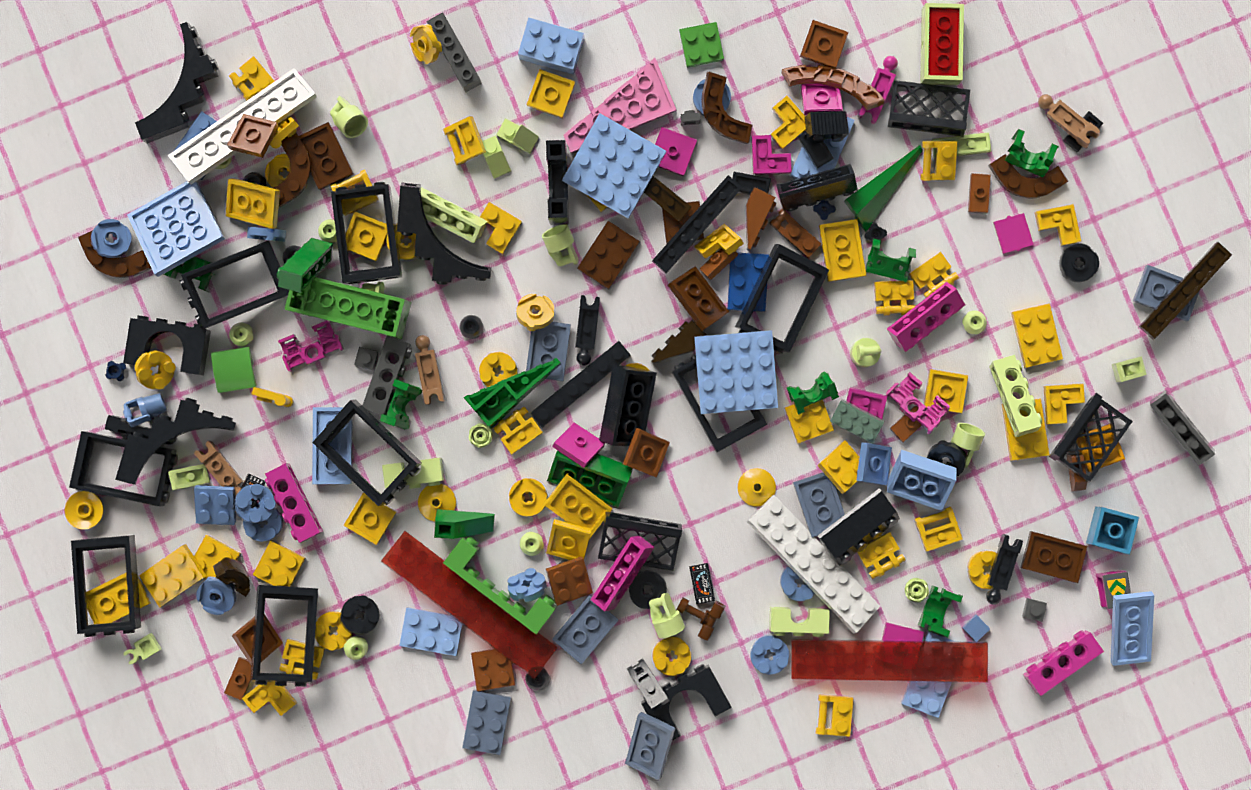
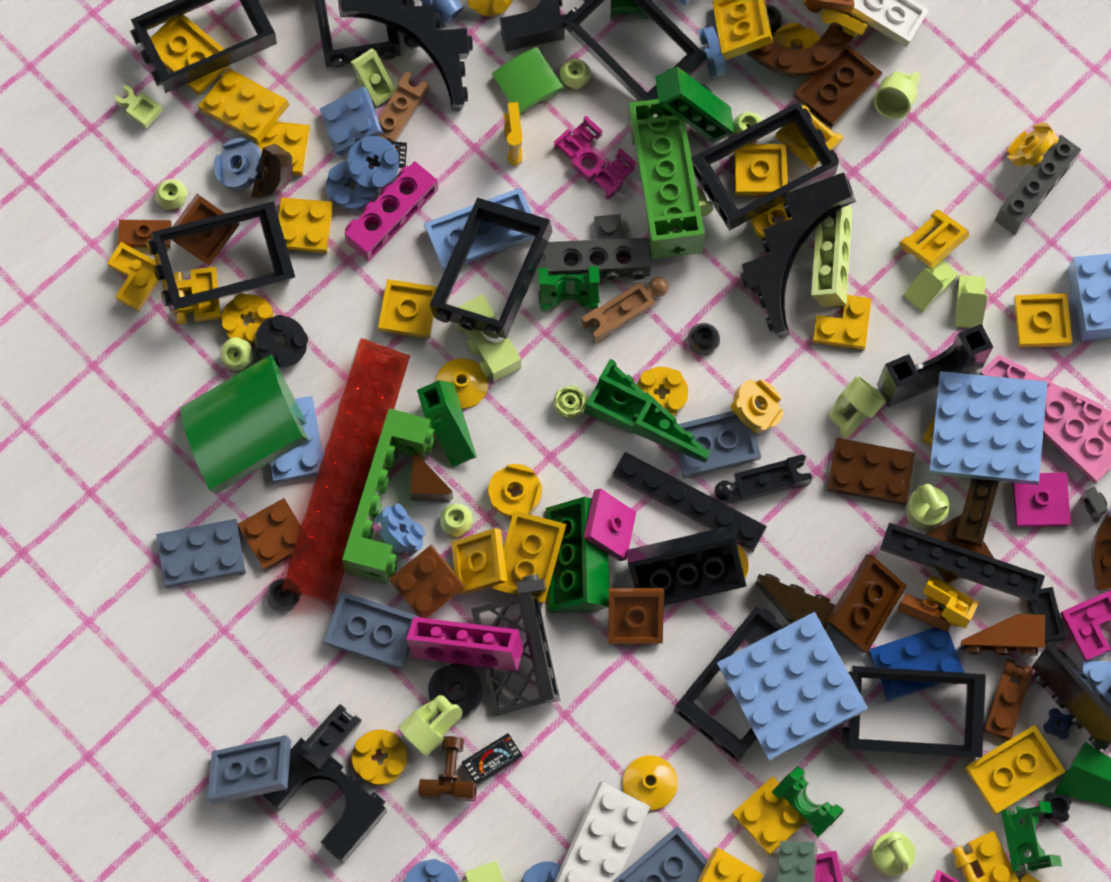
camera: 65 degrees right, 15 degrees down
yellow plate [493,406,543,455] -> none
none -> yellowish green plate [155,179,188,210]
none -> green slope [180,355,309,494]
none -> reddish brown slope [410,453,453,502]
none -> dark grey plate [517,574,547,594]
none -> yellowish green piece [906,484,949,531]

